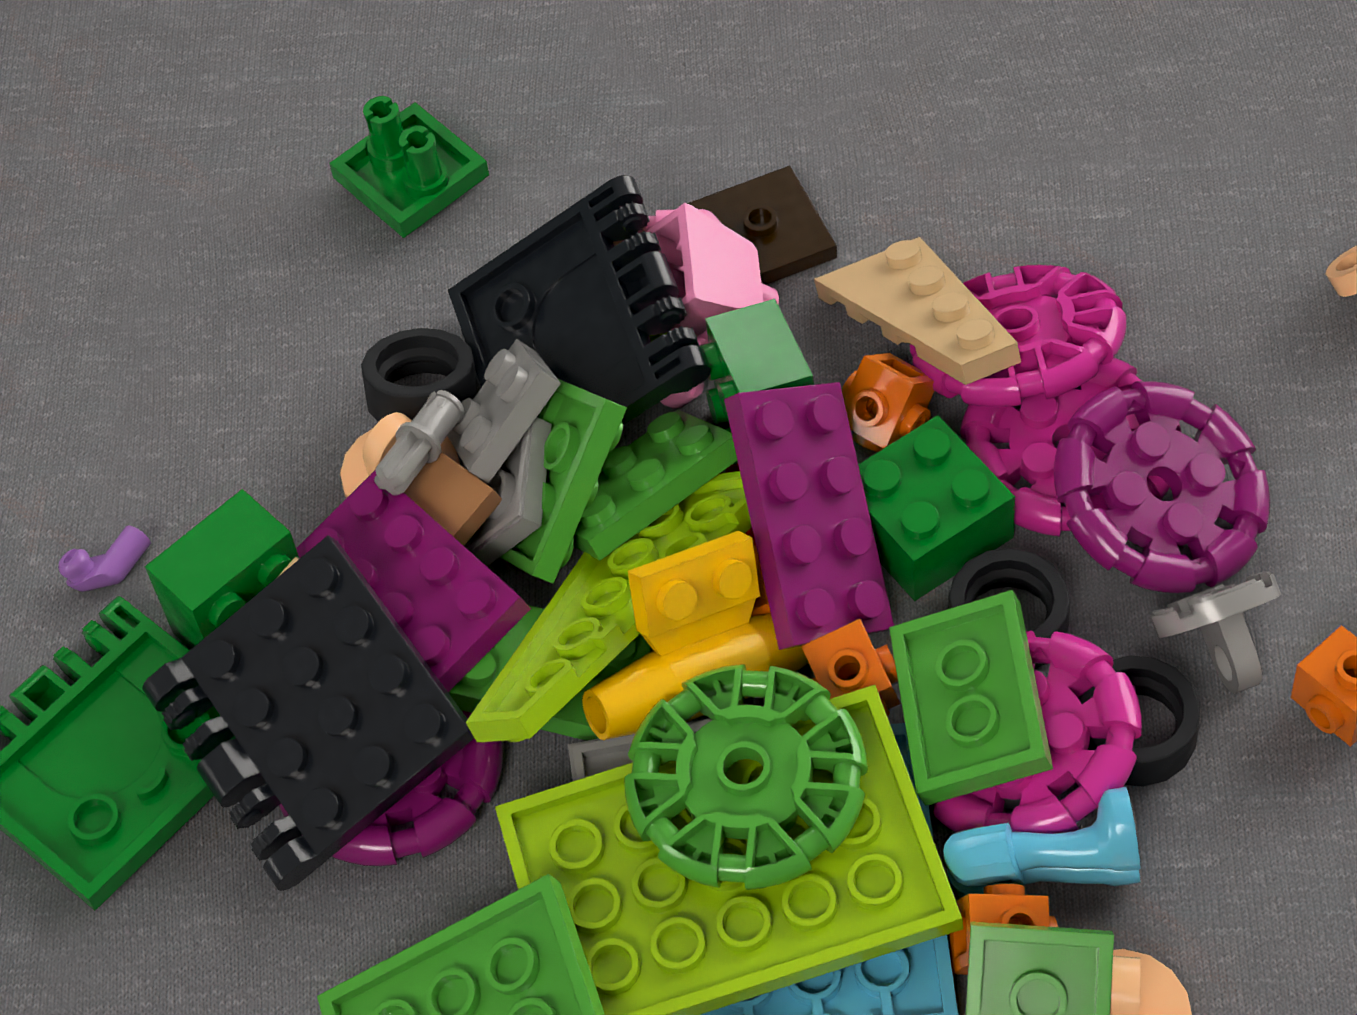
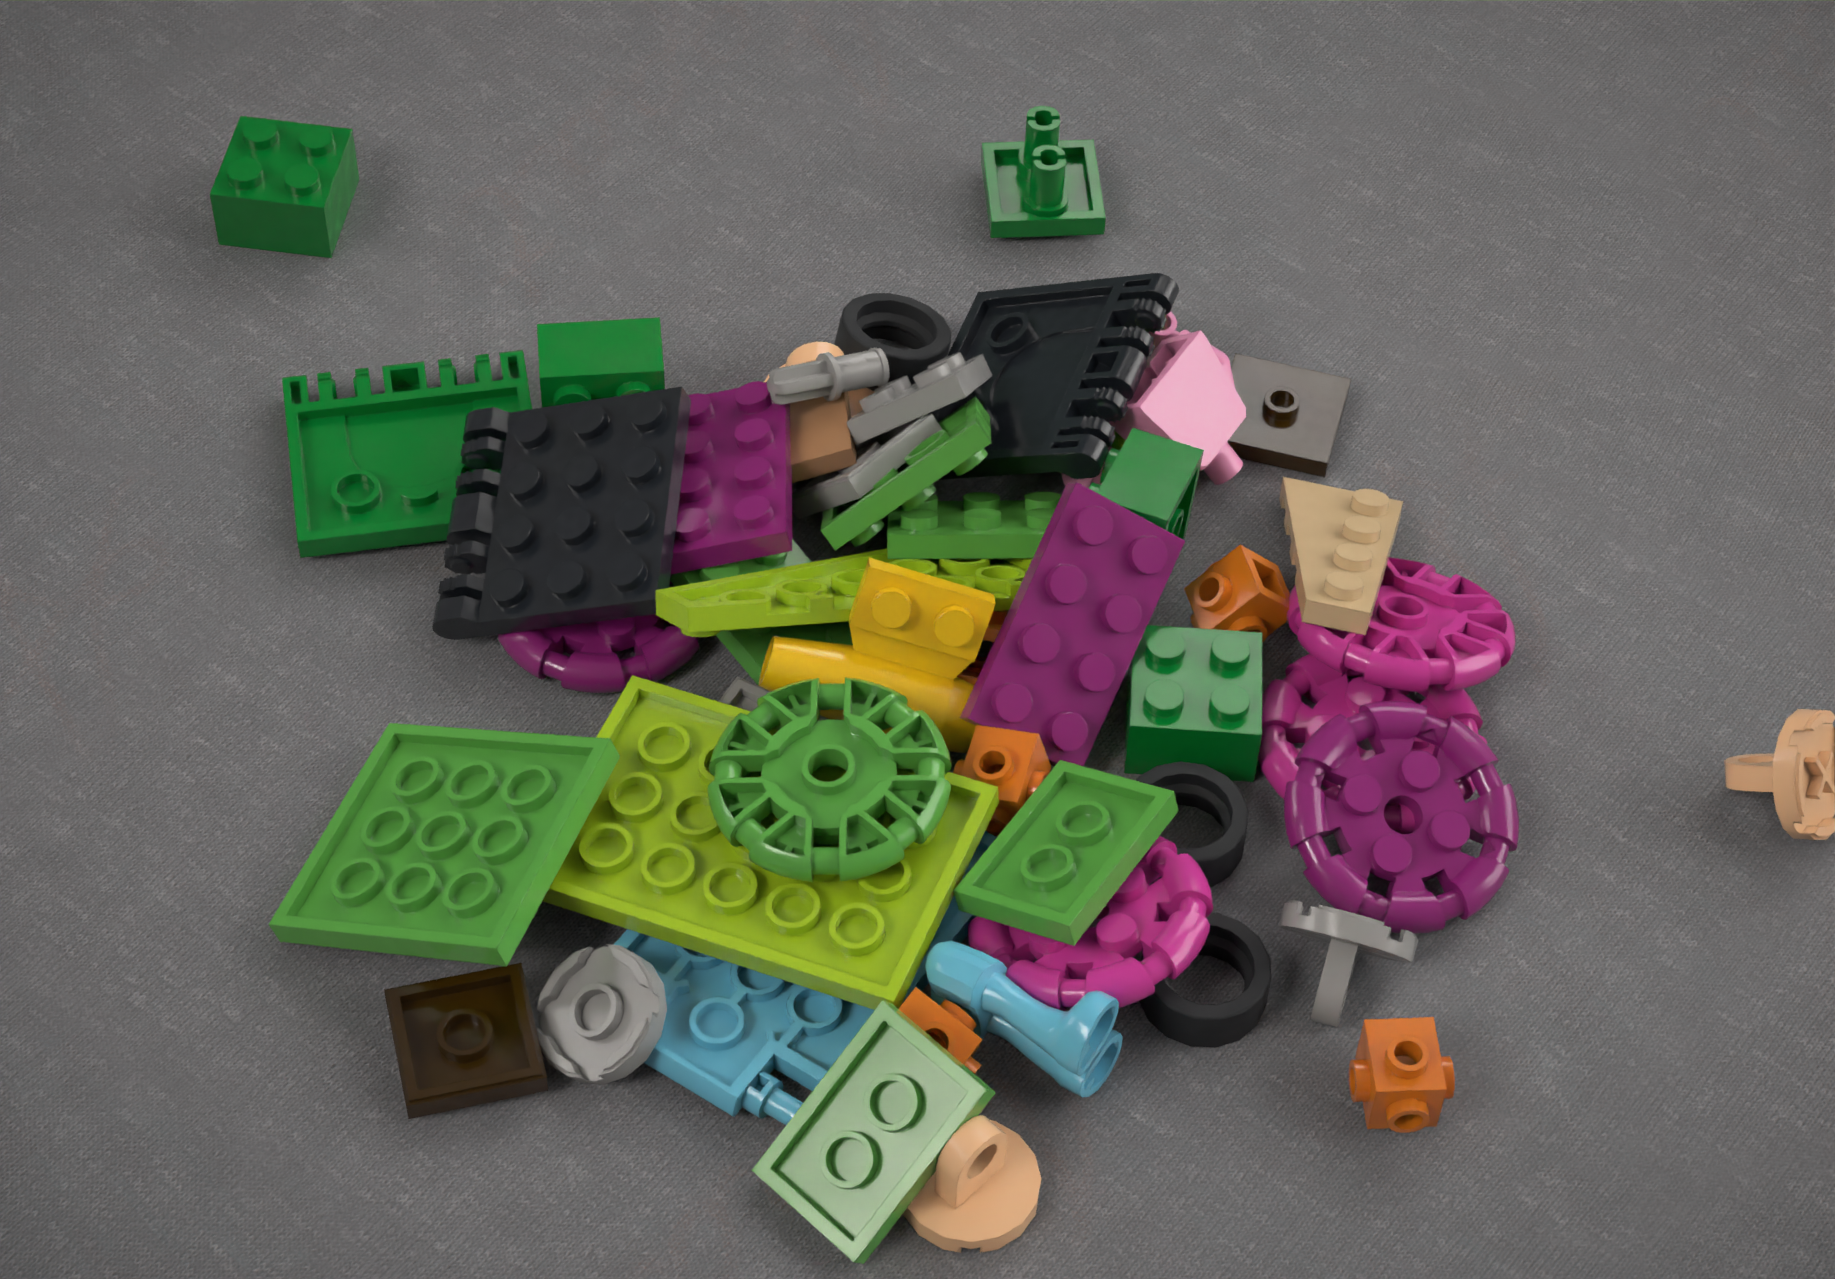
camera: 30 degrees right, 5 degrees down
medium lavender arm [58,525,151,592] -> none

